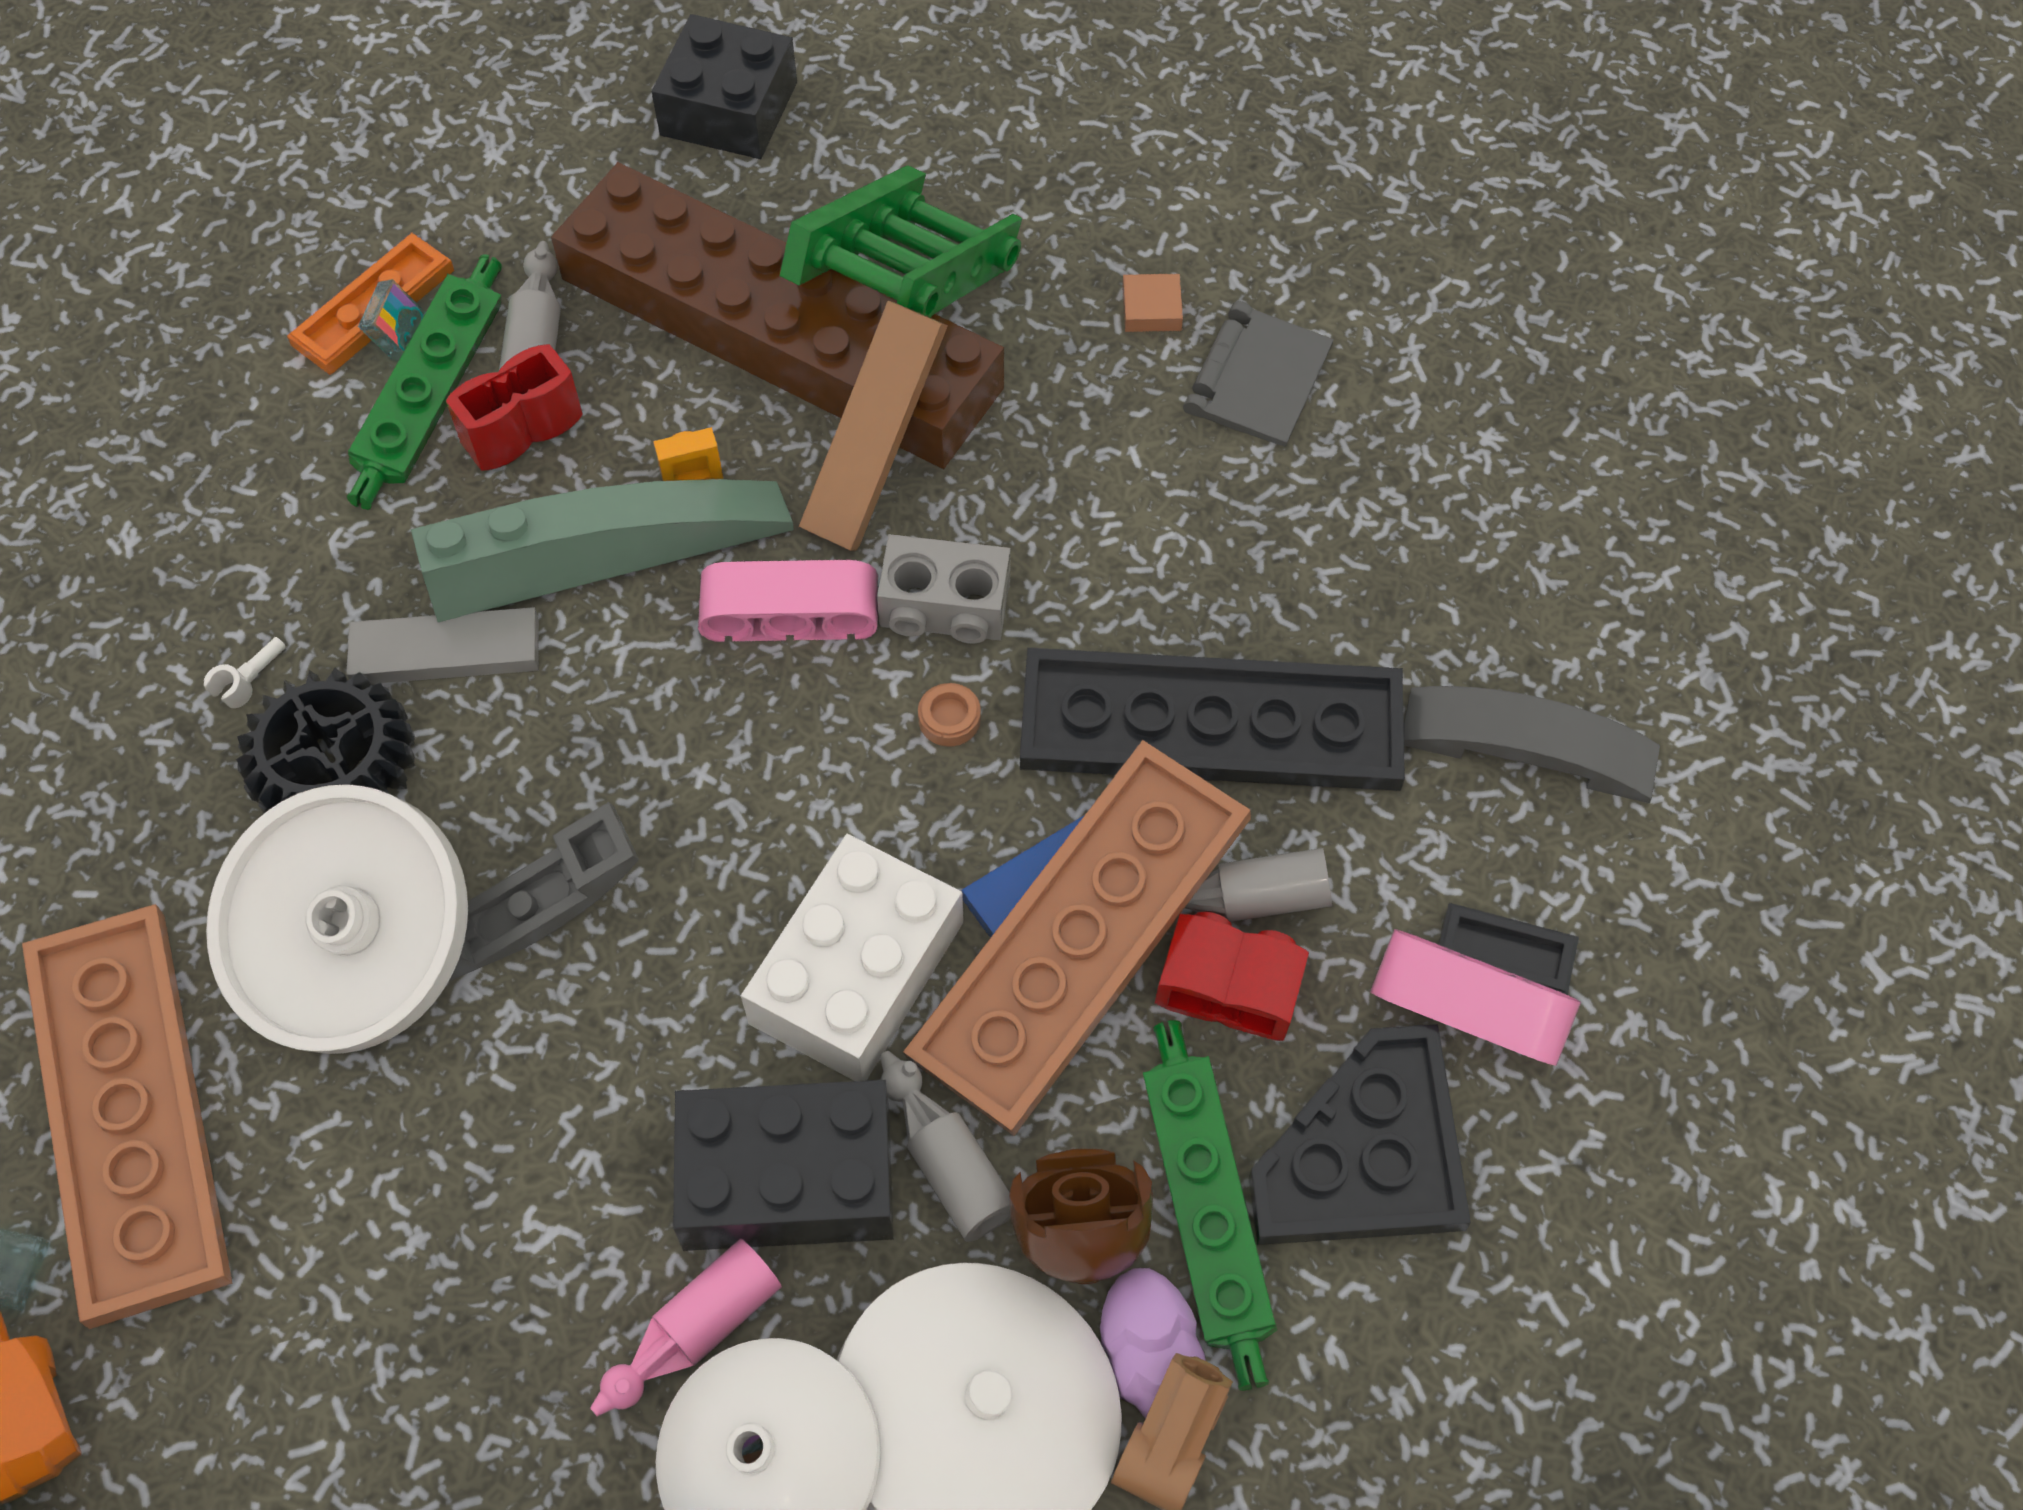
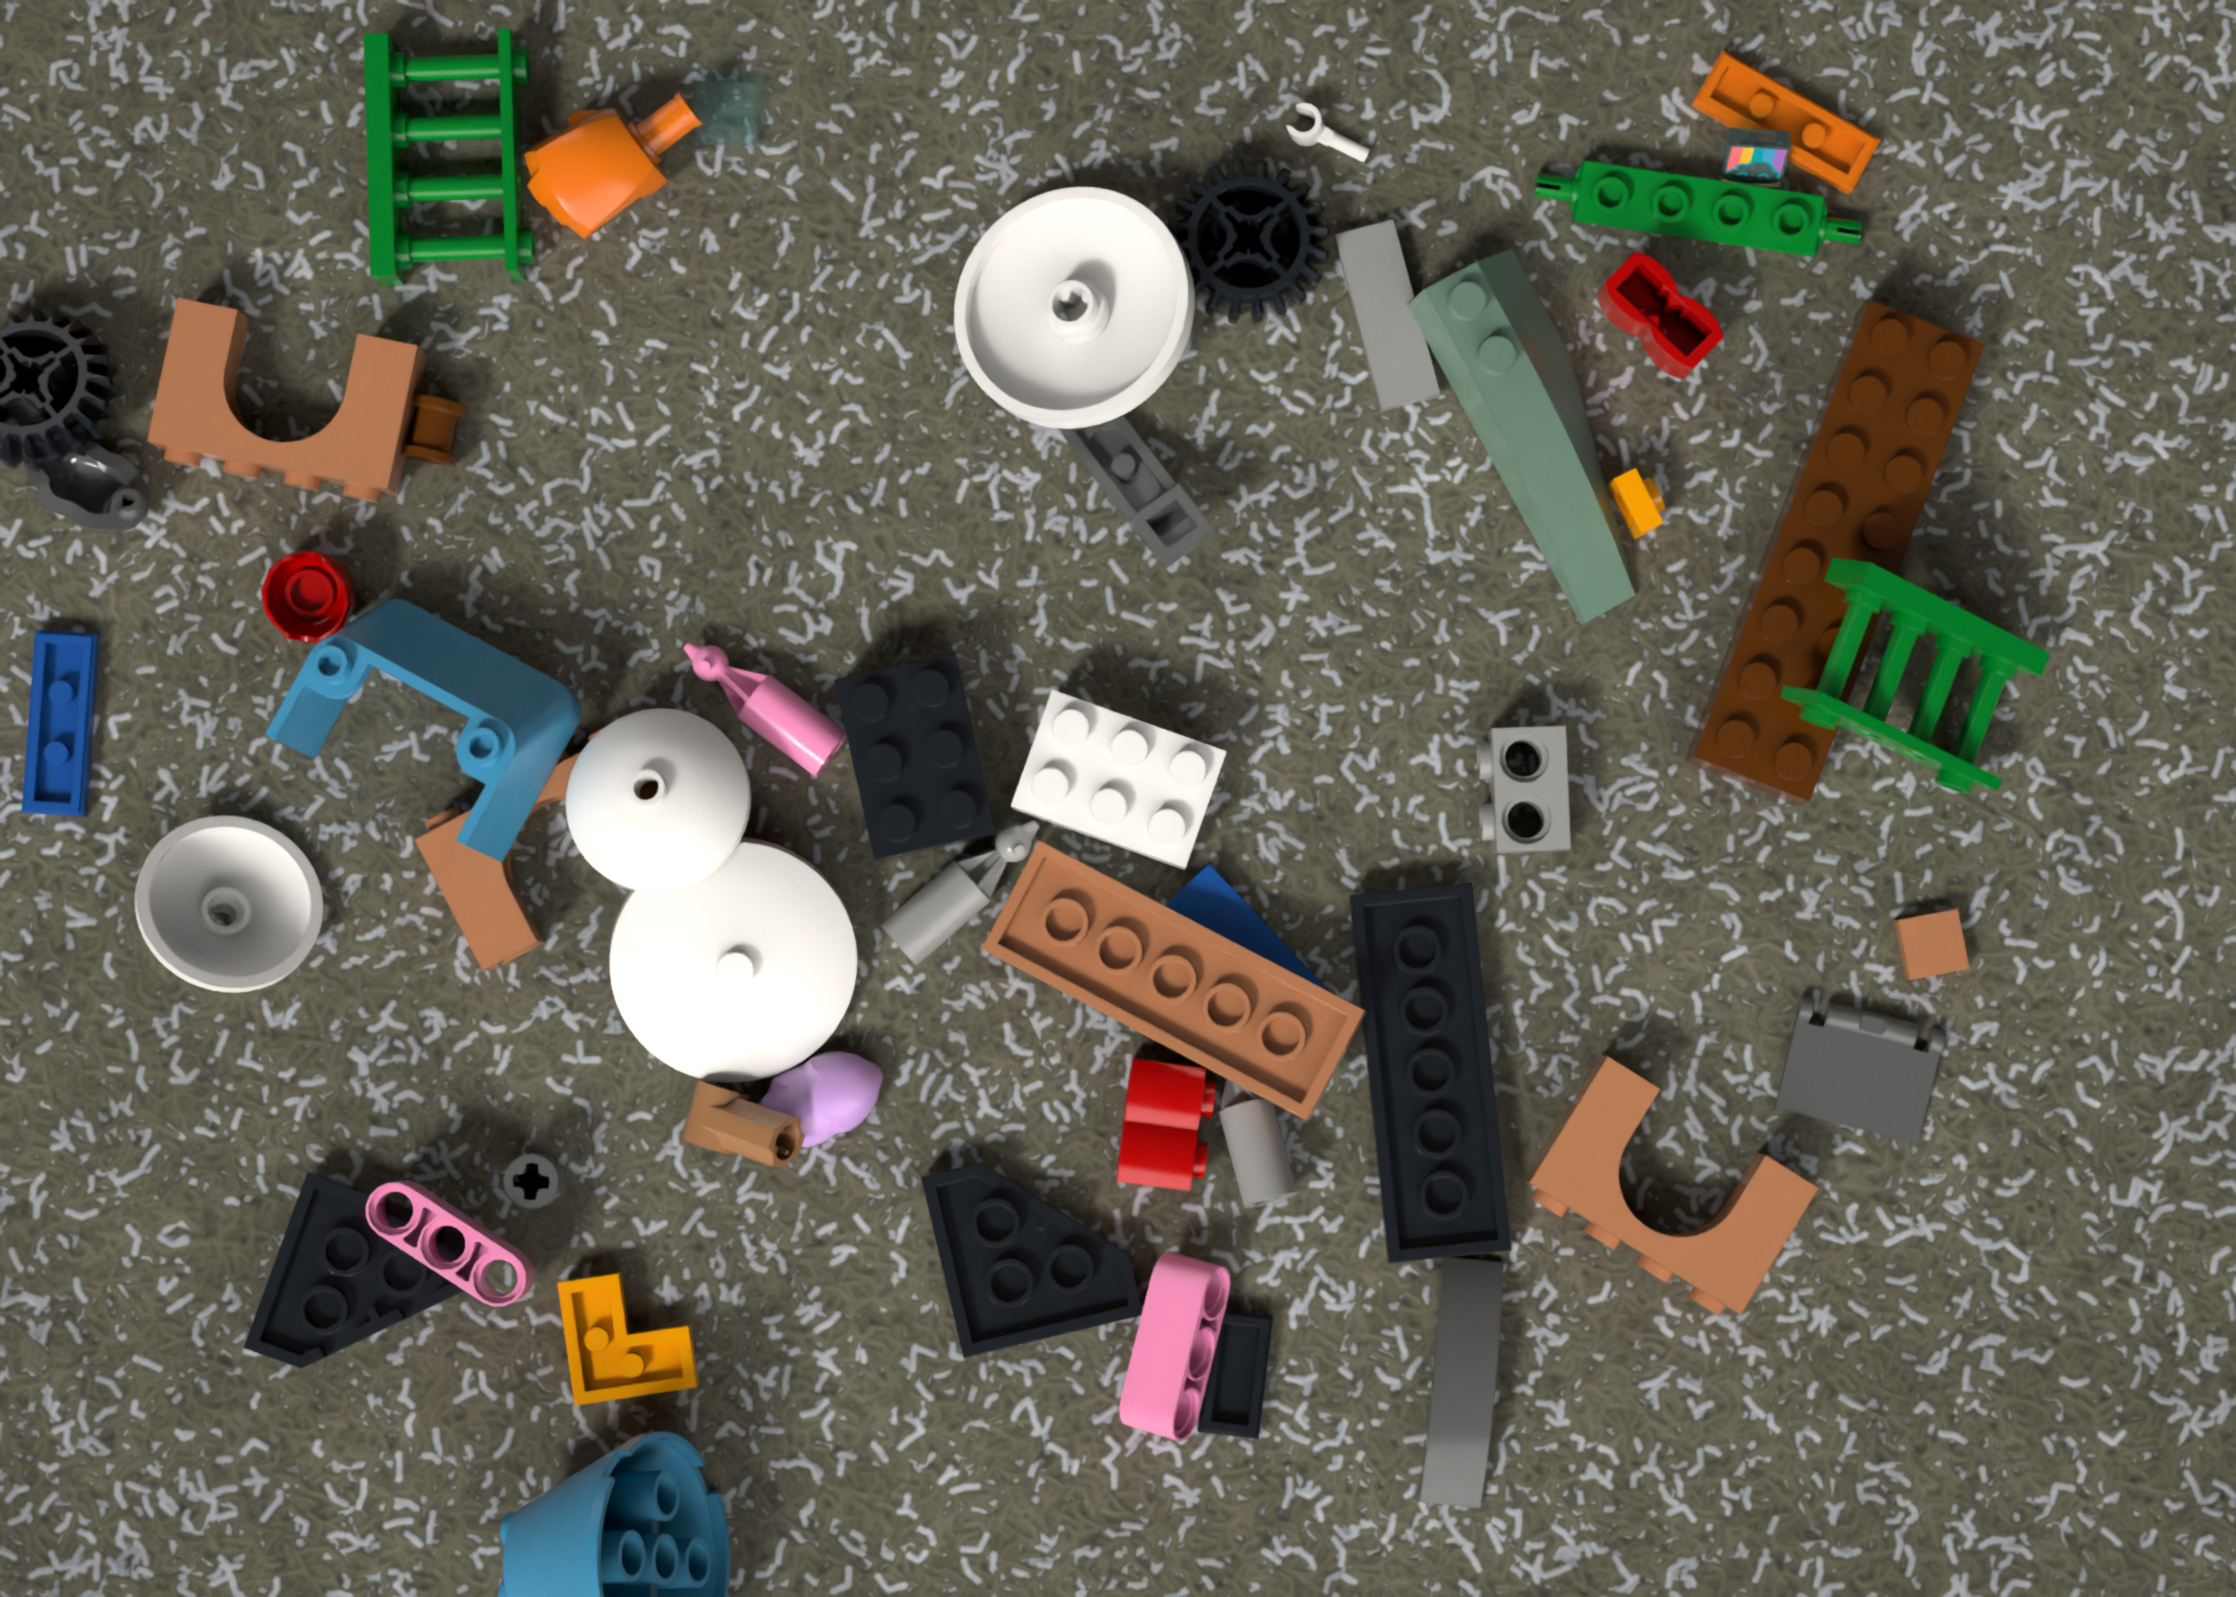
camera: 80 degrees right, 25 degrees up
nougat plate [22,904,233,1329] -> none
light grey wheel [499,241,561,370] -> none
black brick [651,14,797,160] -> none
bright pink beam [698,560,878,642] -> none
medium nougat tile [799,301,948,551] -> none
nougat tile [918,683,981,746] -> none
reddish brown cylinder [1009,1149,1153,1284] -> none
green plate [1143,1020,1277,1391] -> none
none -> nougat arch [1524,1056,1818,1316]

